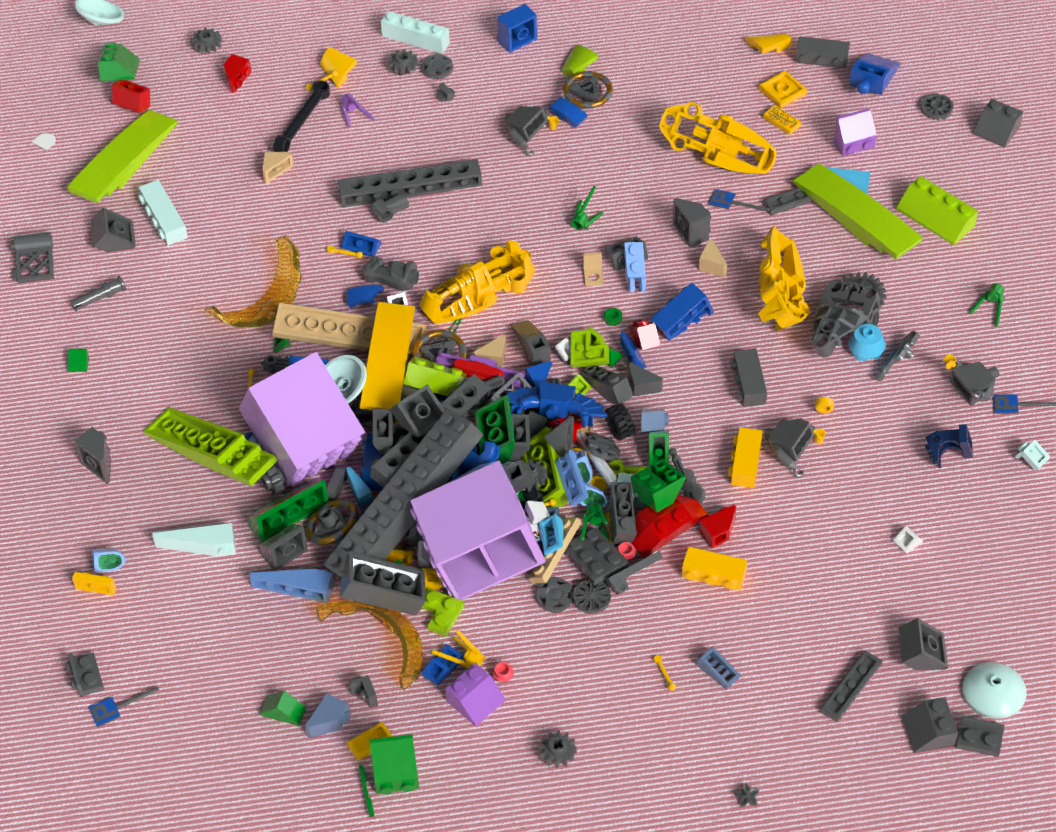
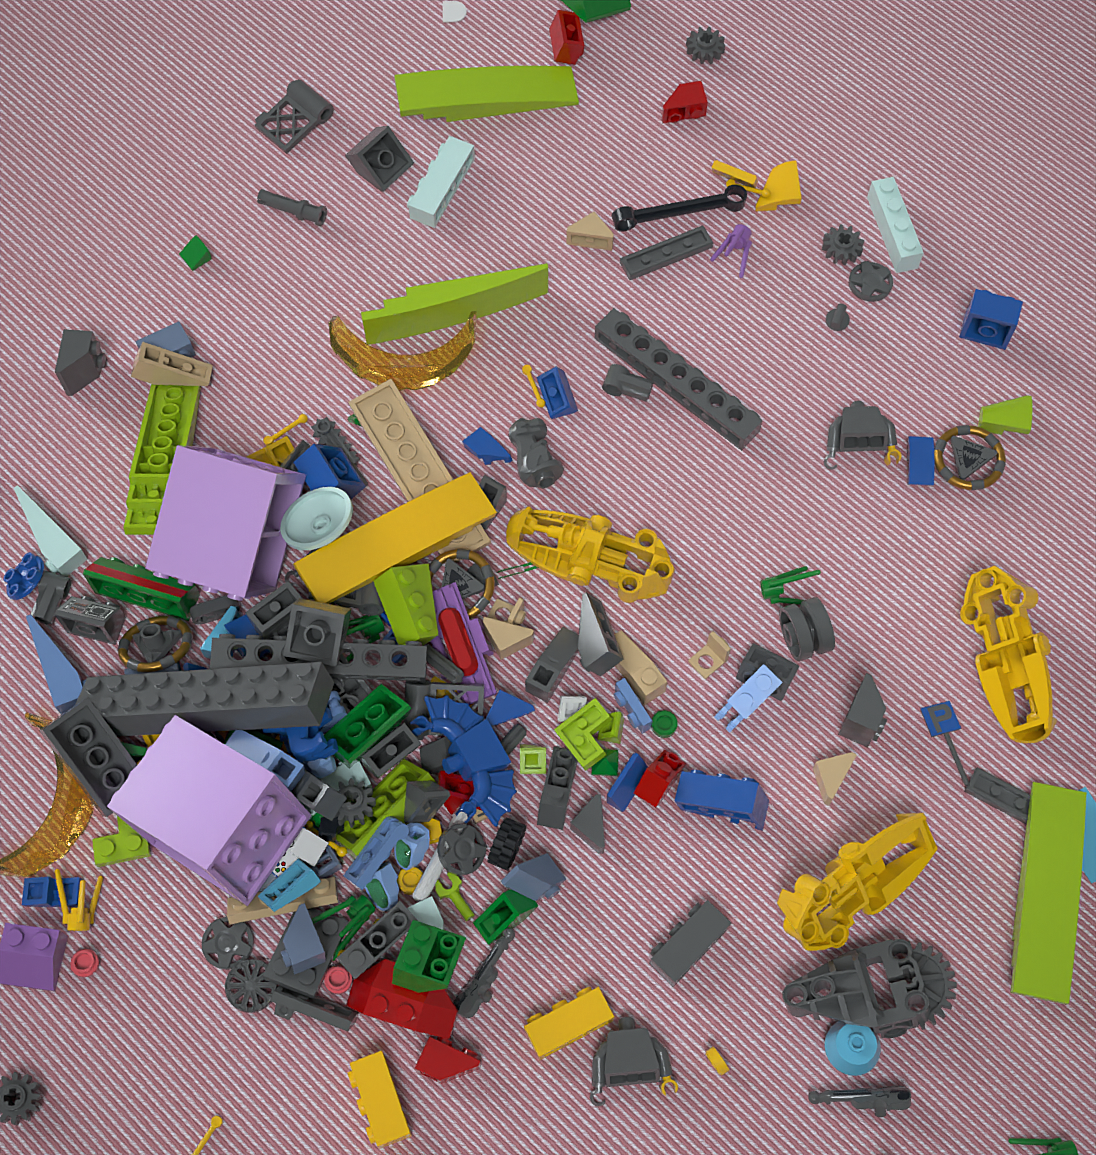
camera: 50 degrees right, 15 degrees up
none -> blue dish [3,552,44,600]
none -> dark grey piece [31,571,72,625]
none -> tan slope [131,342,213,386]
none -> sand blue slope [135,321,195,358]
none -> sand blue slope [280,903,326,975]
none -> lime slope [361,263,548,345]
none -> tan bracket [487,598,526,625]
none -> dark grey slope [578,592,624,676]
none -> medium blue plate [613,678,652,734]
none -> tan slope [614,630,667,706]
none -> dark grey tile [620,225,714,280]
none -> yellow tile [711,160,758,188]
none -> dark grey wheel [779,597,835,661]

